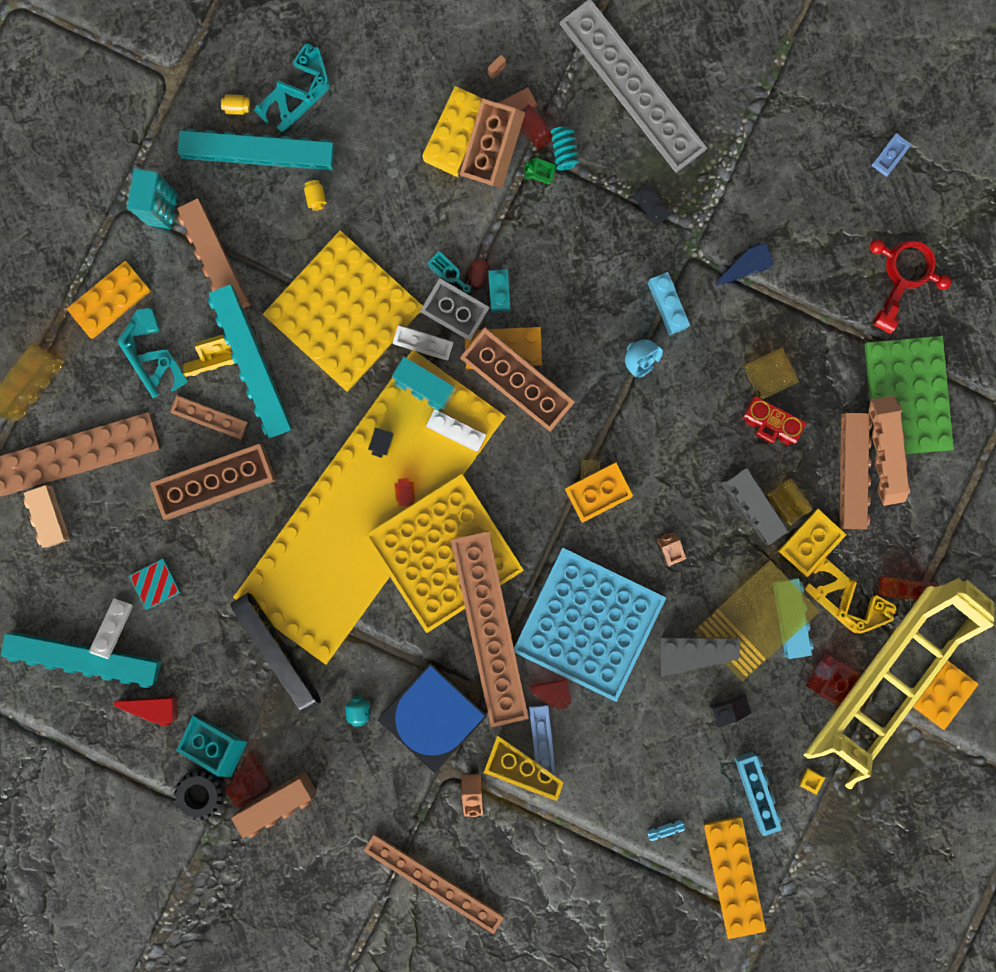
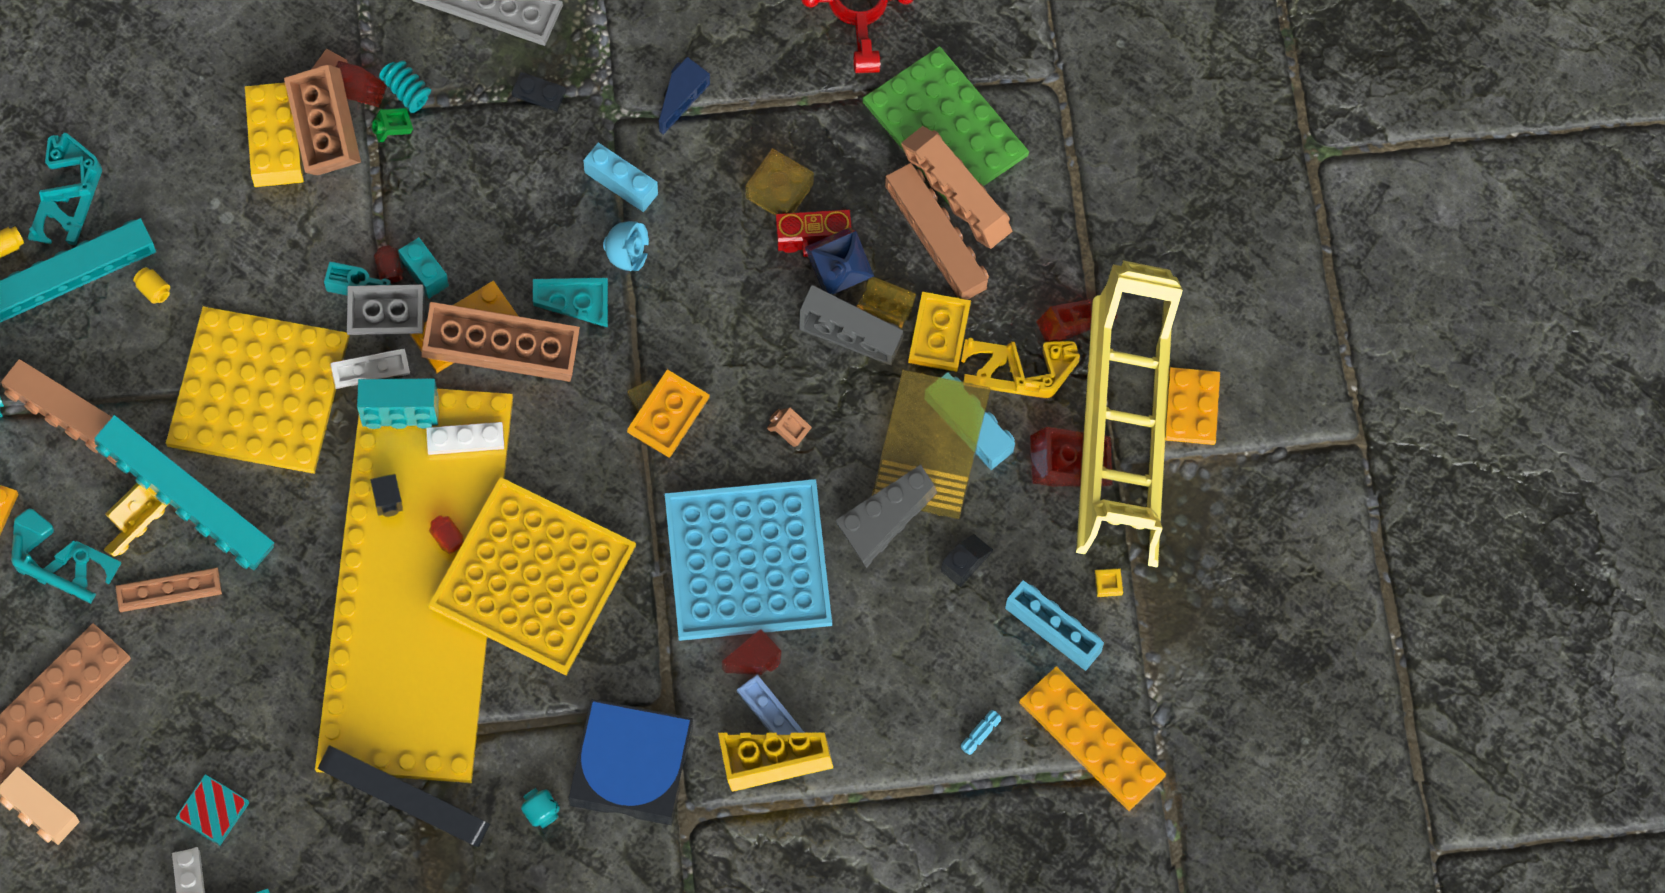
camera: 35 degrees left, 20 degrees down
nougat brick [150,444,277,520] -> none
nougat plate [450,531,529,727] -> none
nougat slope [461,774,483,817] -> none
nougat tile [487,55,506,79] -> none
none -> teal wing [533,278,608,328]
none -> dark blue piece [805,227,874,295]

